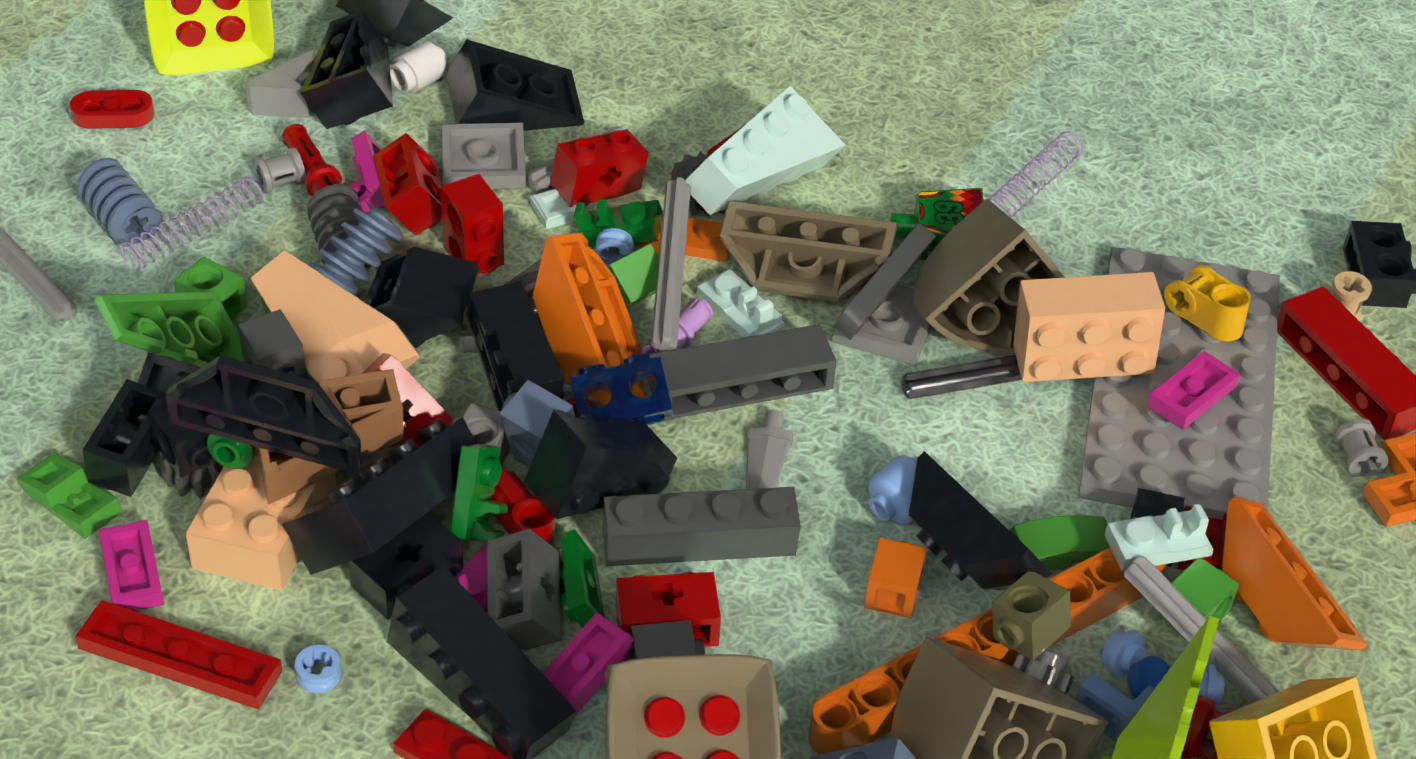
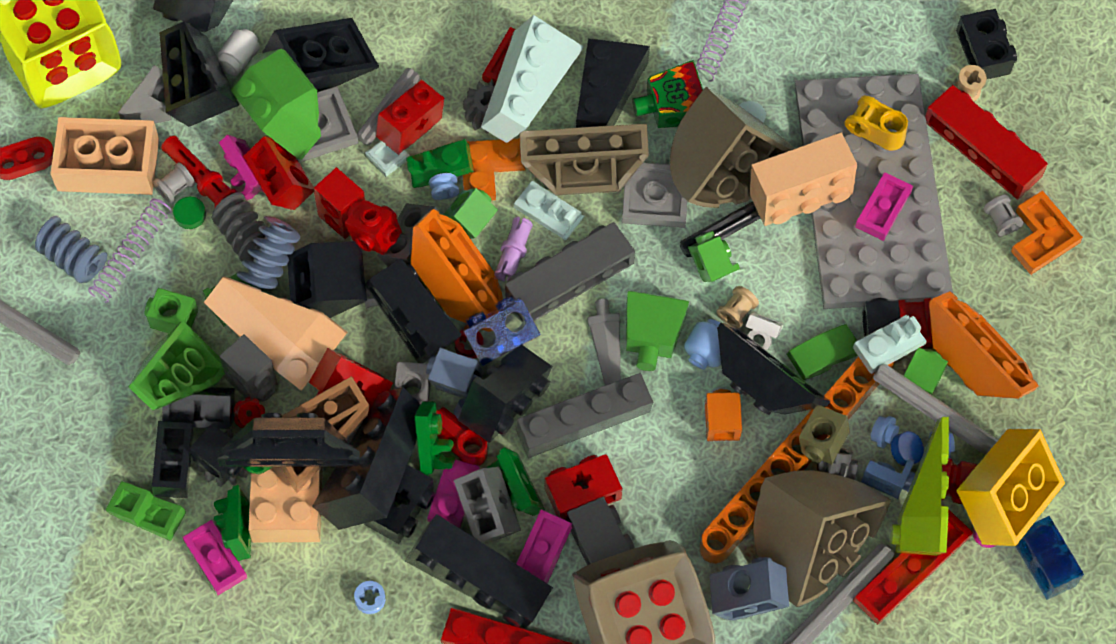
camera: 15 degrees left, 20 degrees up
red plate [75,600,282,710] -> none
light grey axle [651,177,691,353] -> none
dark grey beam [833,223,936,341] -> none
none -> light nougat brick [50,117,159,195]
none -> green tile [173,196,206,229]
none -> green plate [214,485,251,561]
none -> bright green wedge [231,49,321,160]
none -> red brick [345,199,402,255]
none -> black wedge [576,38,650,128]
none -> bright green torso [626,291,689,371]
none -> bright green brick [688,230,740,282]
none -> tan bush [716,286,759,328]
none -> white tile [745,312,783,350]

